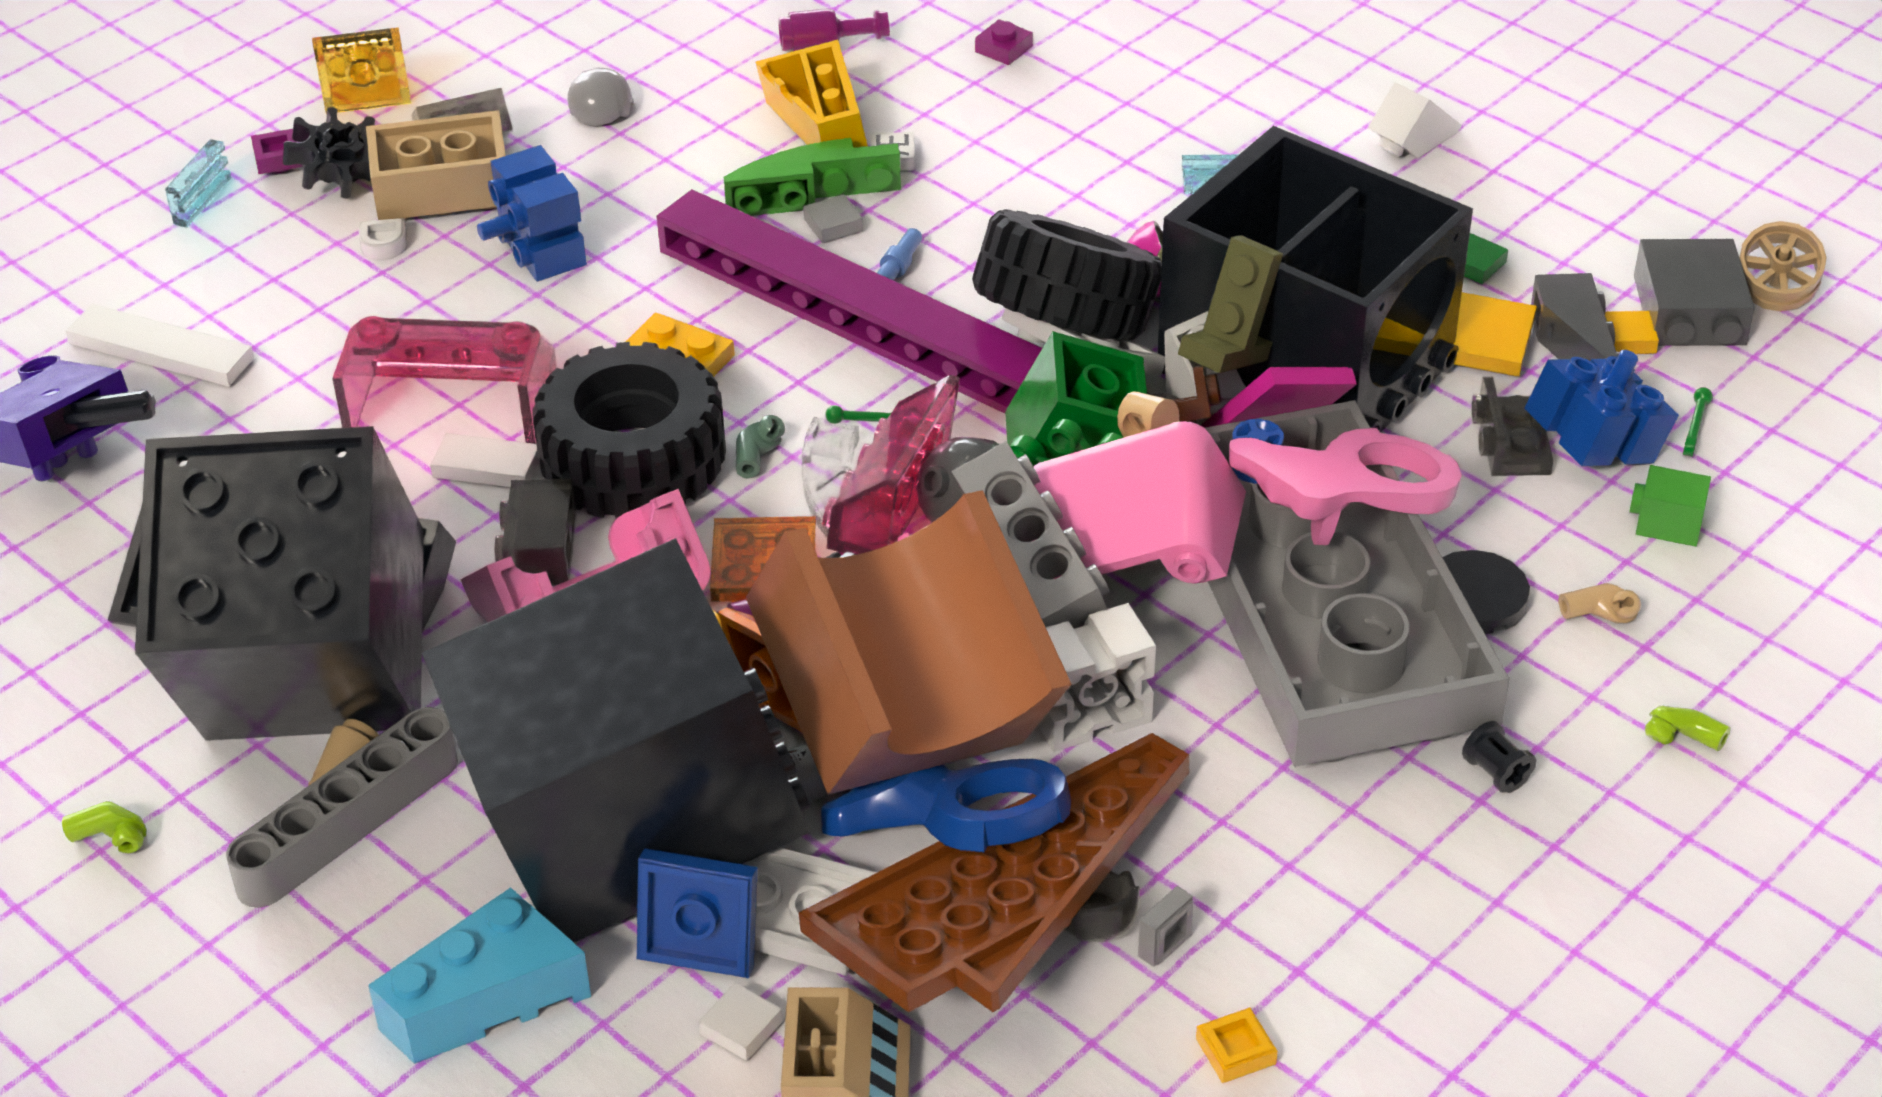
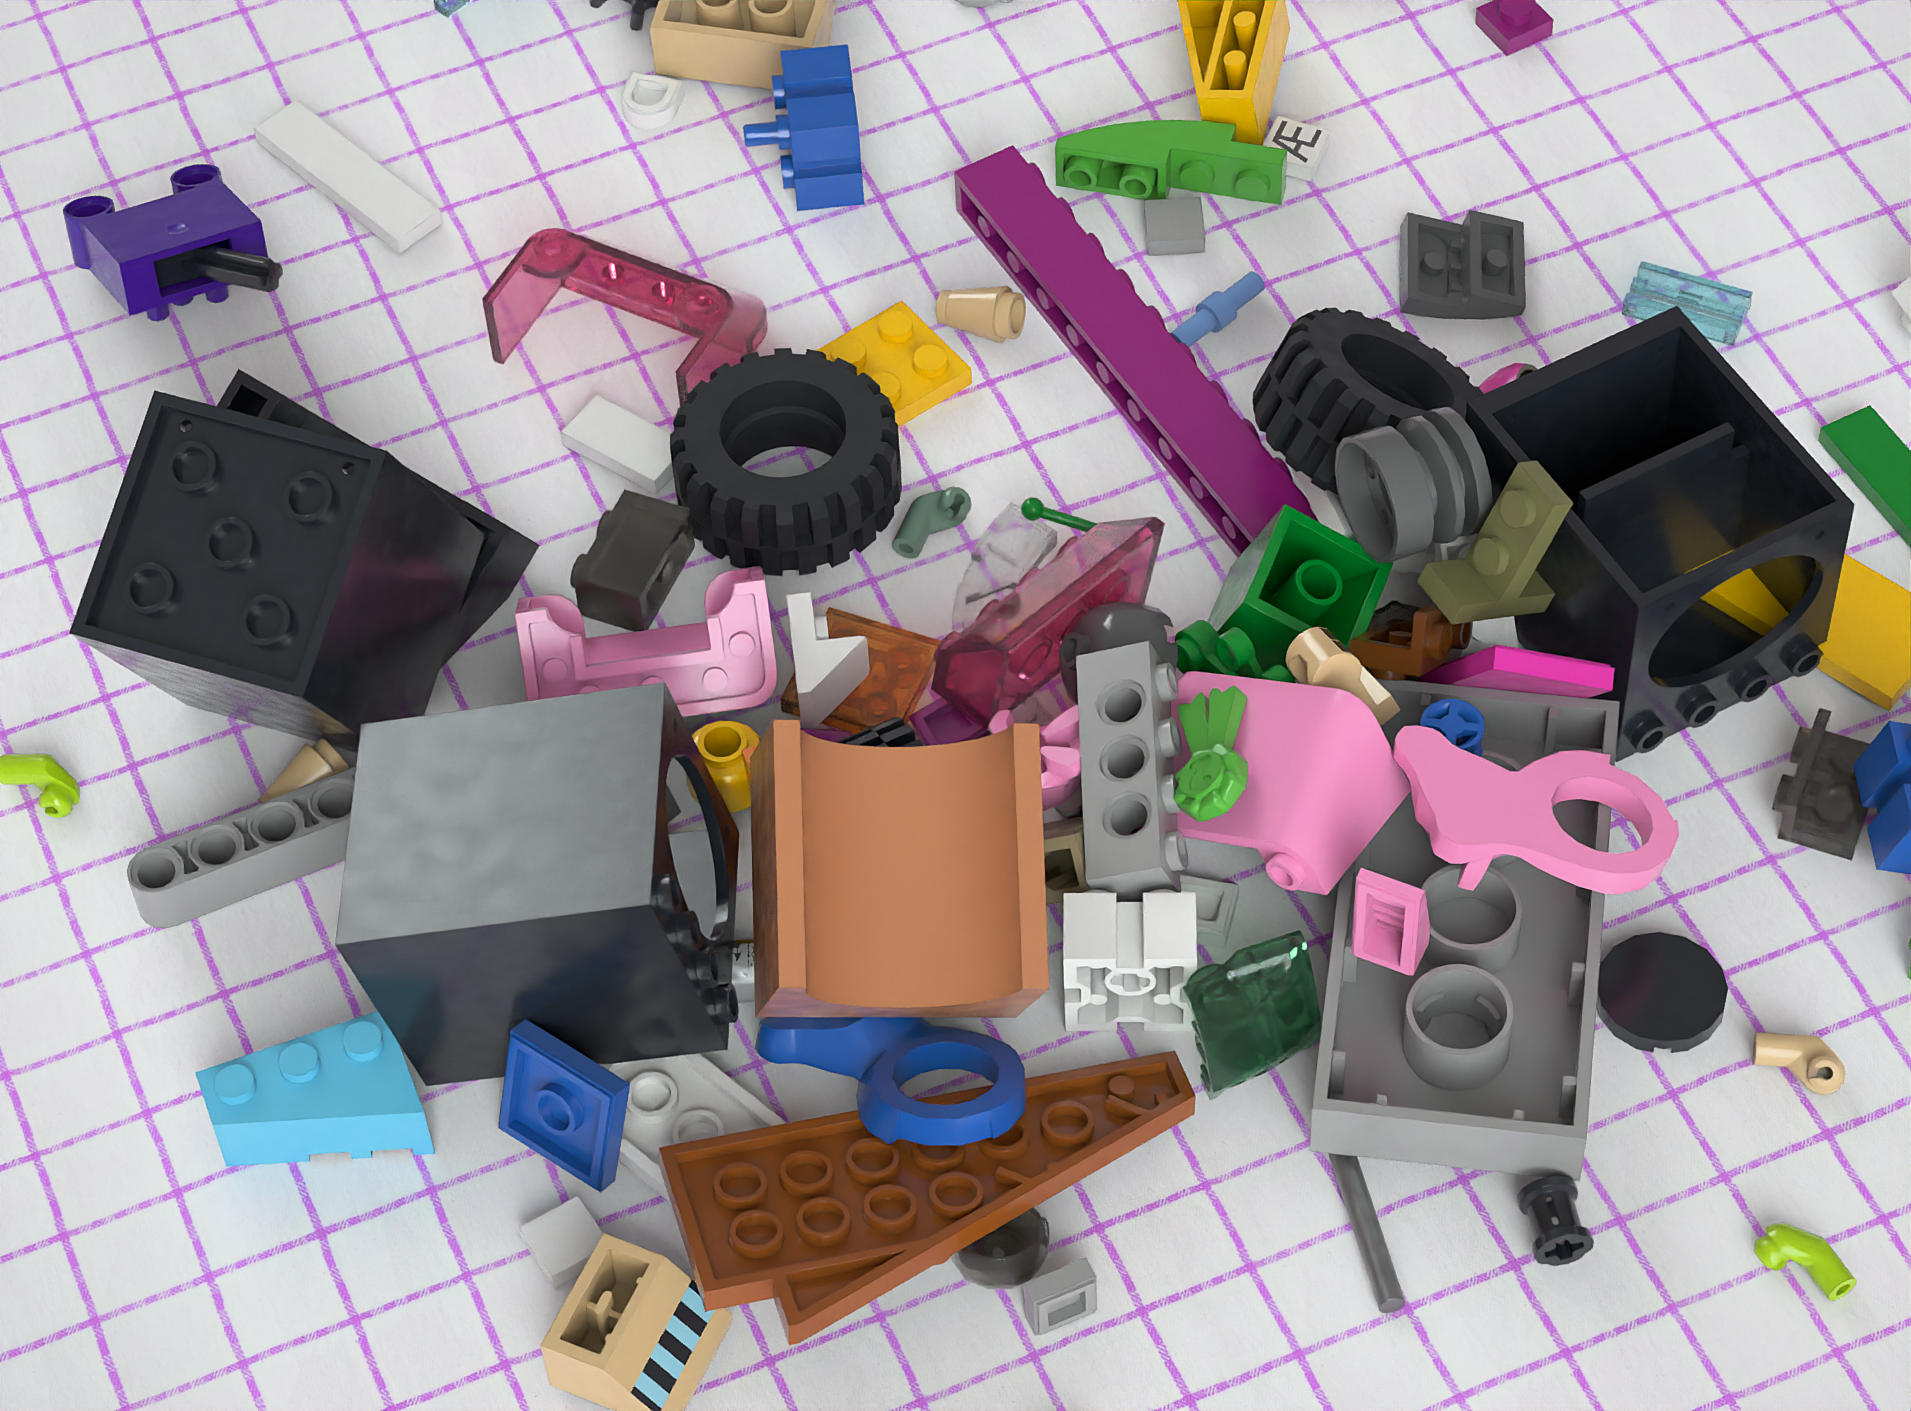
camera: 25 degrees right, 10 degrees up
none -> white slope [786,592,870,729]
none -> tan cone [936,286,1026,343]
none -> bright green piece [1173,686,1248,822]
none -> clear green slope [1183,930,1322,1100]
none -> flat silver bar [1328,1153,1405,1313]
none -> dark grey wheel [1335,407,1493,563]
none -> bright pink slope [1351,868,1430,976]
none -> dark grey slope [1400,210,1526,319]

